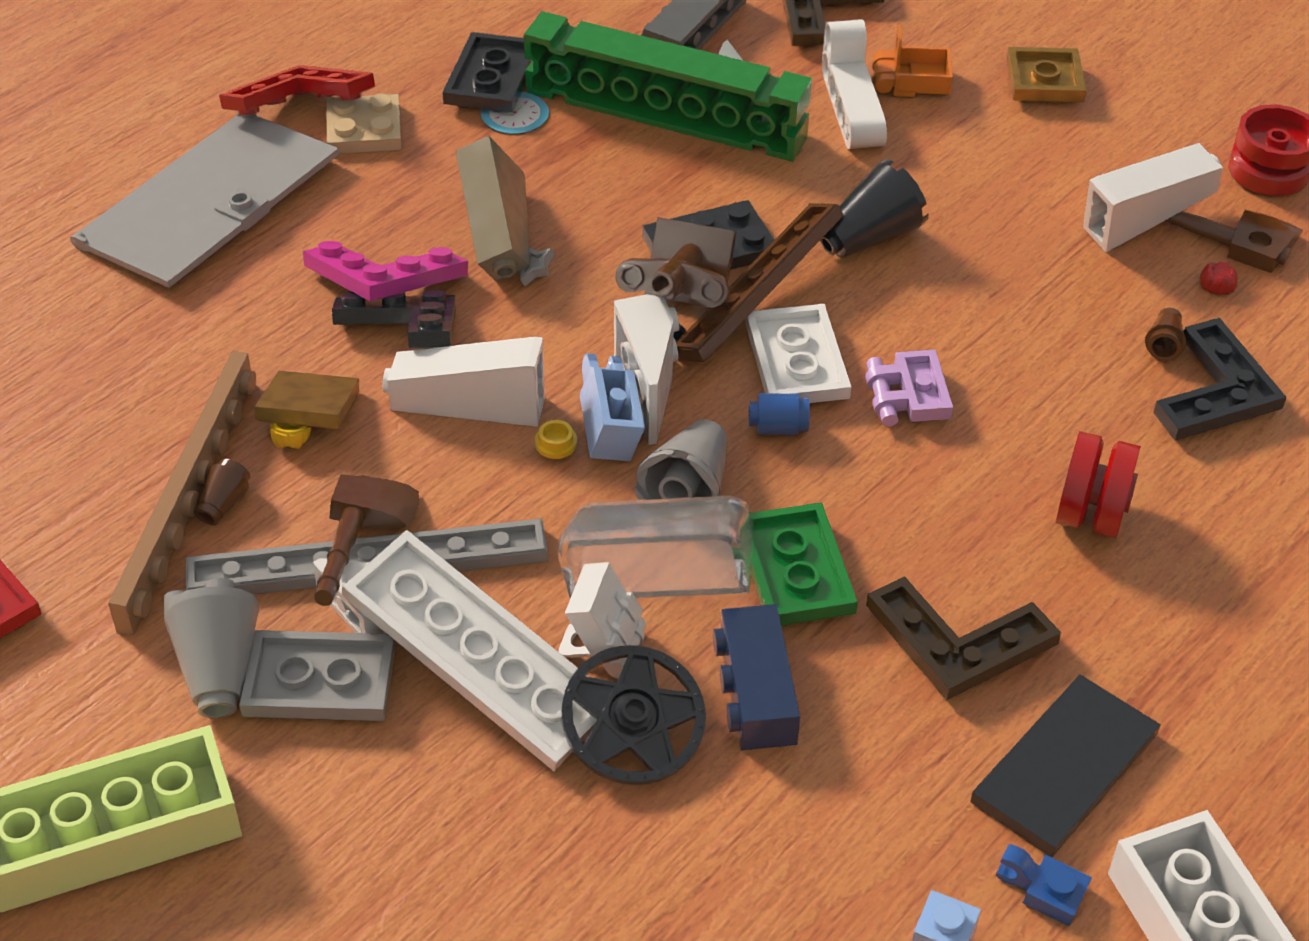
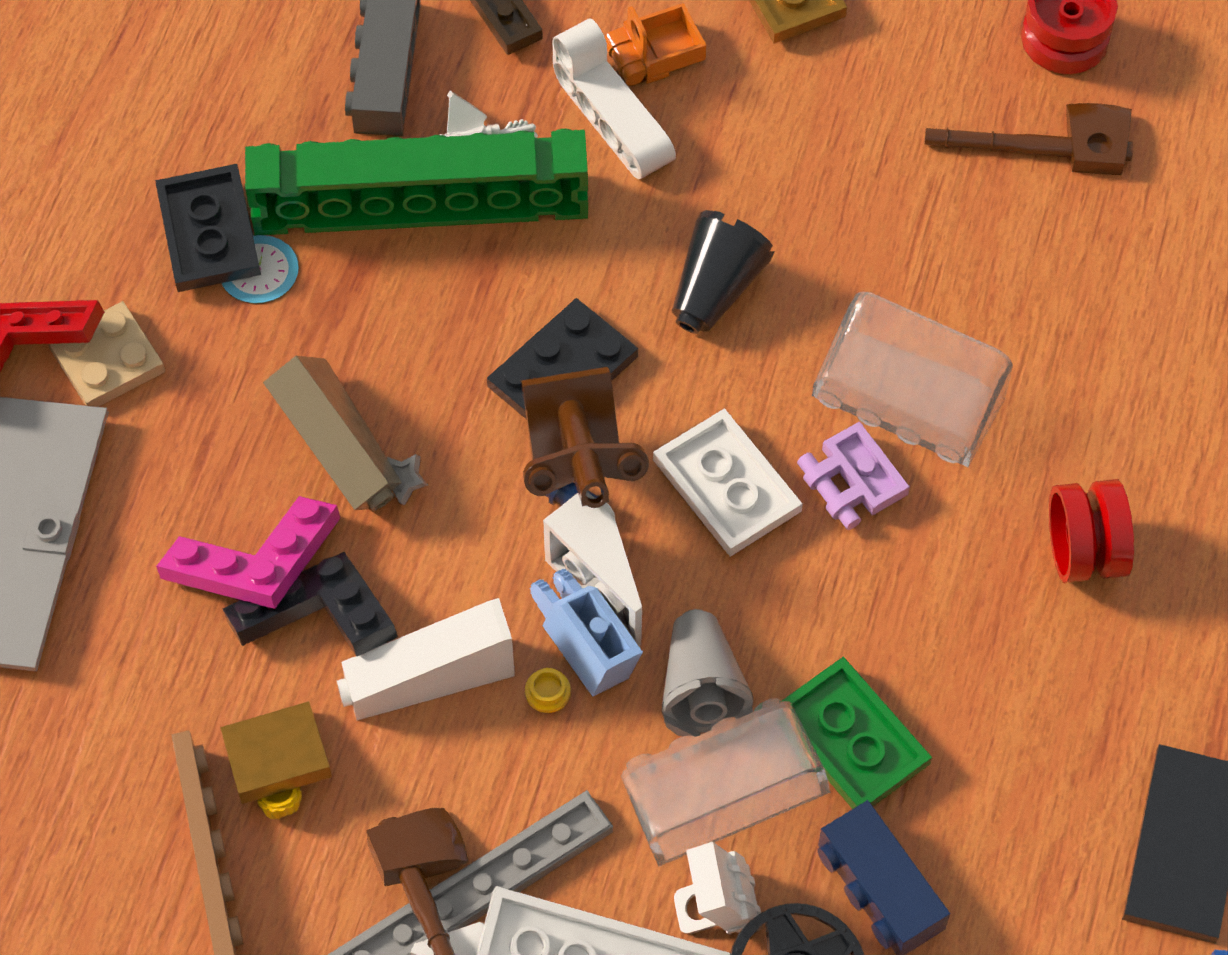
camera: 25 degrees left, 15 degrees up
reddish brown cone [194,459,250,525] -> none
reddish brown tile [676,203,844,362] -> none
blue brick [749,393,810,436] -> none
dark brown plate [866,576,1061,700] -> none
white slope [1083,143,1223,253] -> none
reddish brown cone [1145,308,1186,361] -> none
black plate [1153,317,1287,440] -> none
red piece [1199,262,1238,295] -> none
none -> clear windscreen [812,292,1013,468]

